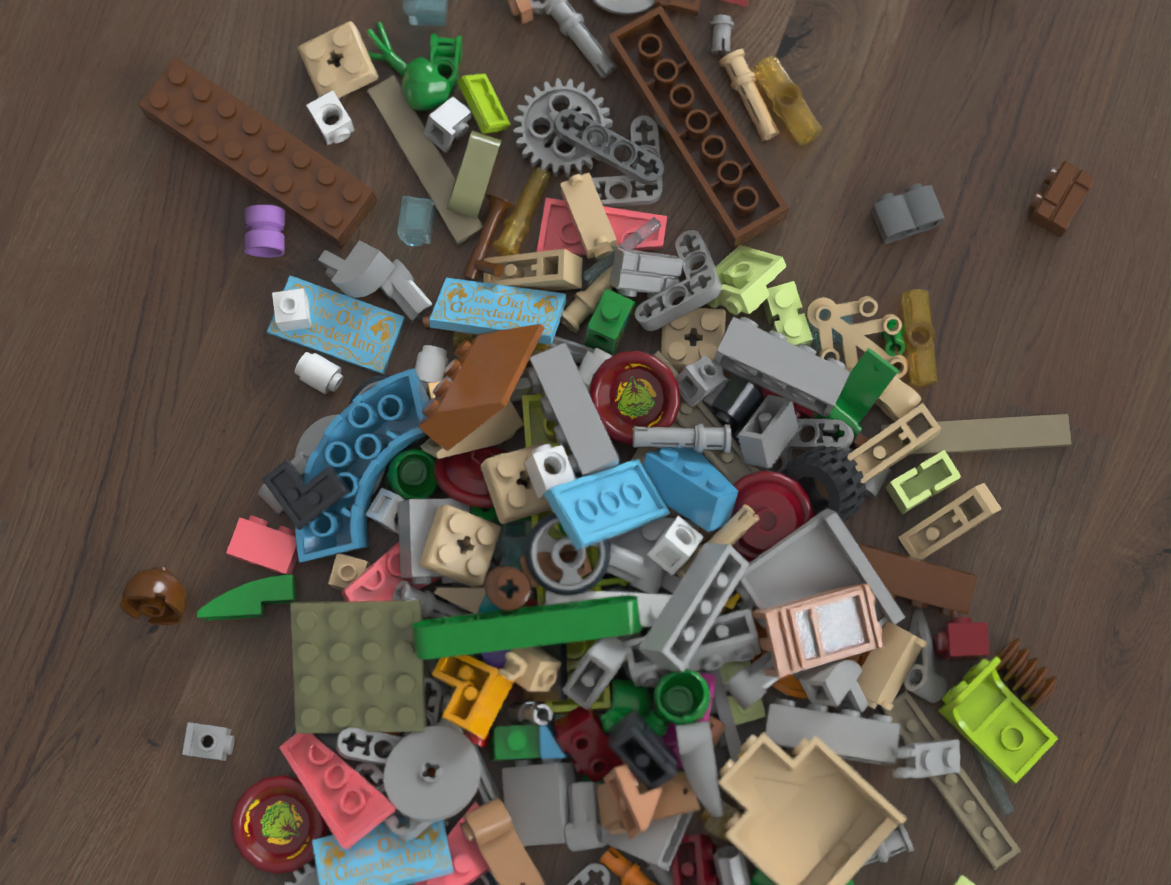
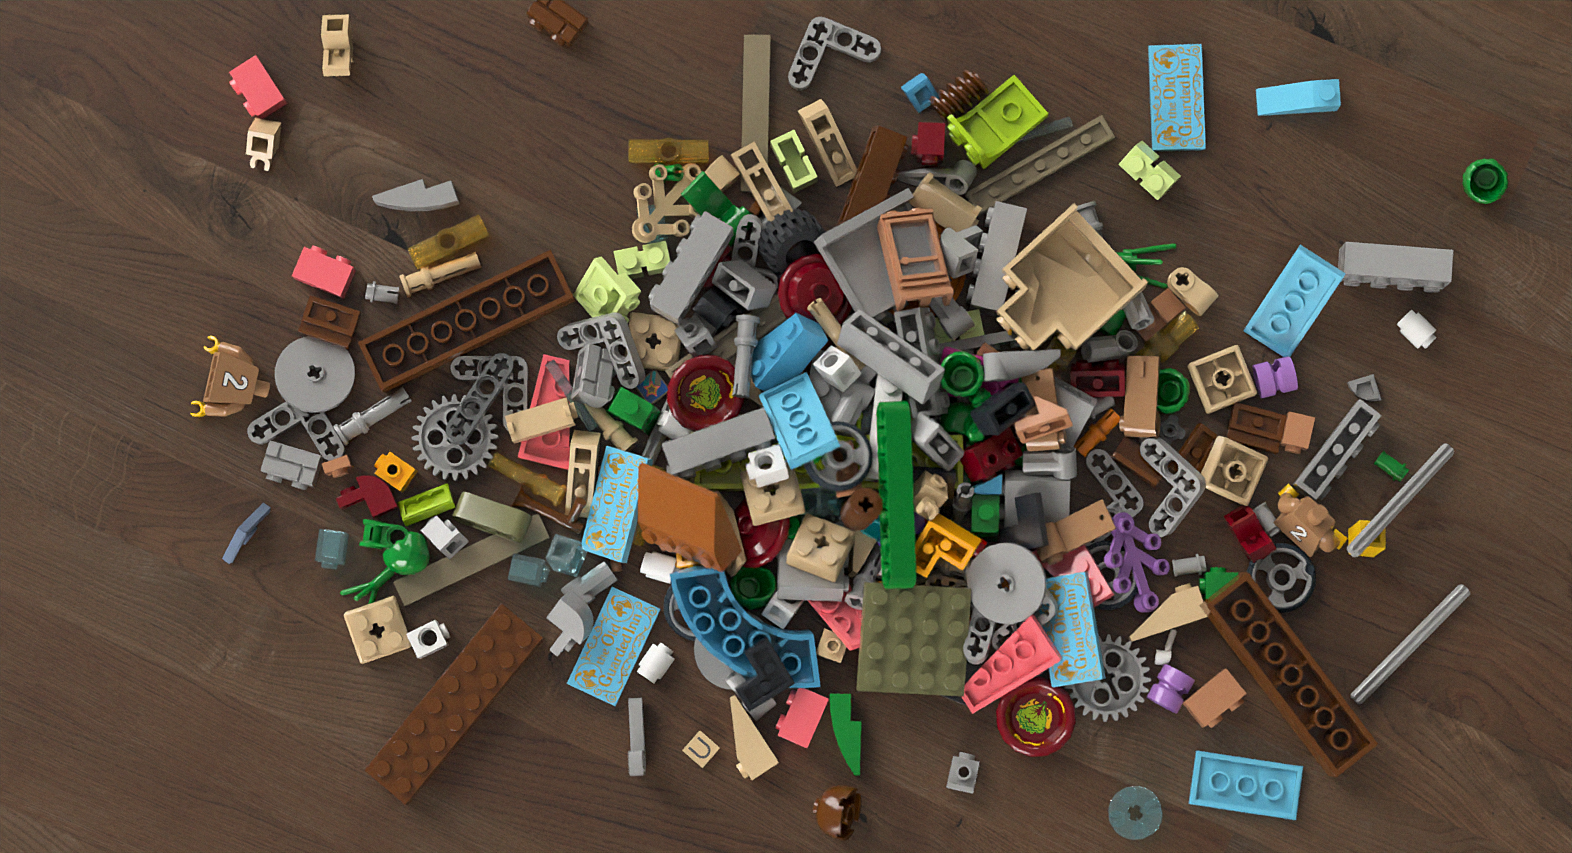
camera: 80 degrees left, 5 degrees up
medium lavender wheel [244,205,285,257] -> none
white brick [272,288,312,332] -> none
dark grey brick [871,183,945,244] -> none
light grey hinge [892,739,960,778] -> none
none -> dark red brick [335,475,399,519]
none -> light grey slope [372,179,460,211]
none -> light orange brick [374,452,418,493]
none -> clear light blue brick [545,534,587,577]
none -> light grey beam [628,698,646,776]
none -> tile [635,369,668,404]
none -> tan tile [682,731,720,768]
none -> tan slope [730,695,779,780]
none -> light grey beam [788,17,881,91]
none -> dark azure slope [901,73,939,113]
none -> black tile [999,493,1049,550]

